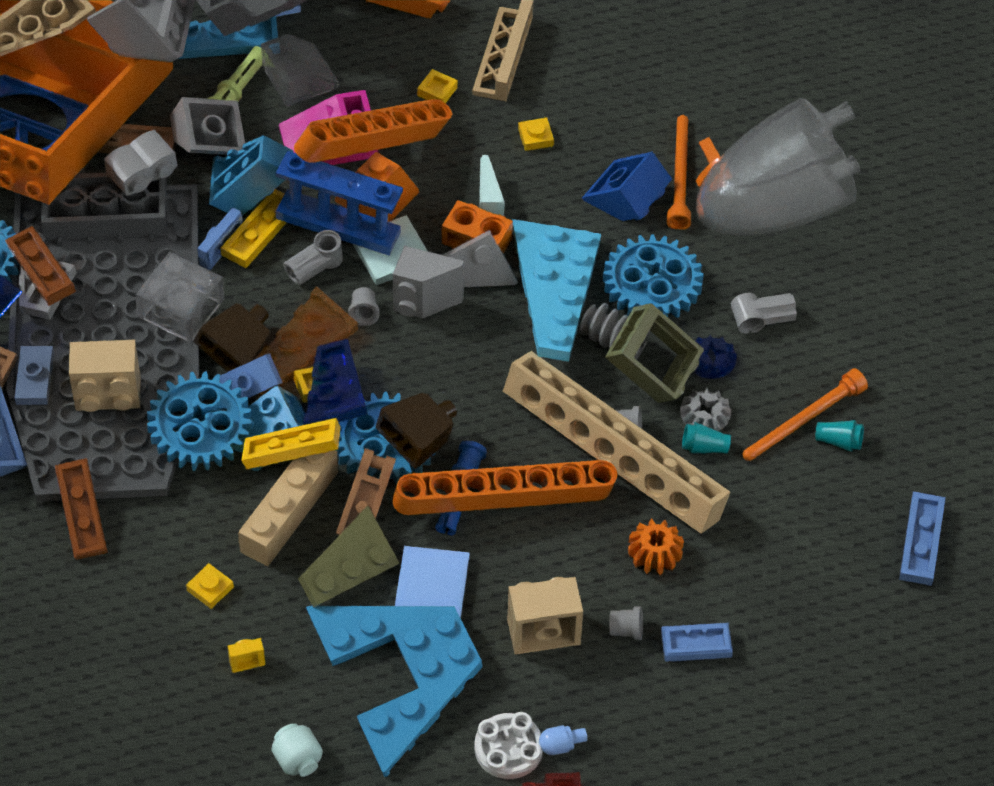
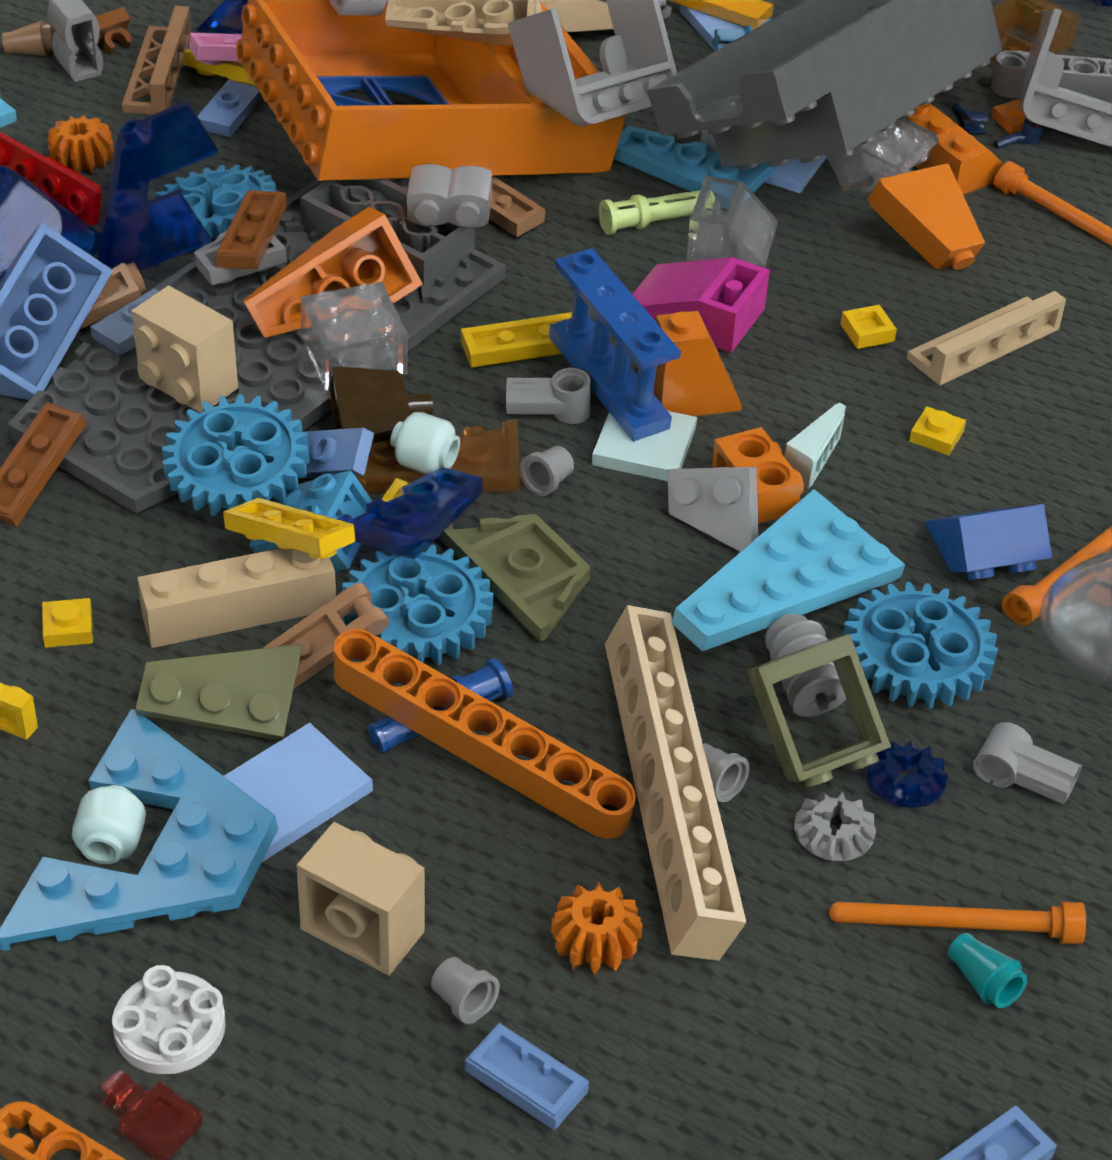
camera: 40 degrees right, 10 degrees down
light grey slope [170,97,245,155] -> none
medium blue plate [197,208,243,270] -> none
dark azure wedge [209,135,294,216] -> none
orange beam [294,99,452,163] -> none
dark brown torso [375,393,457,469] -> none
light grey slope [393,246,464,318] -> none
light blue cylinder [539,725,587,755] -> none
teal cone [682,422,731,454] -> none
none -> light aqua head [72,785,146,864]
none -> orange wedge [242,207,423,338]
none -> light aqua head [391,412,460,476]
none -> olive wing [438,514,590,642]

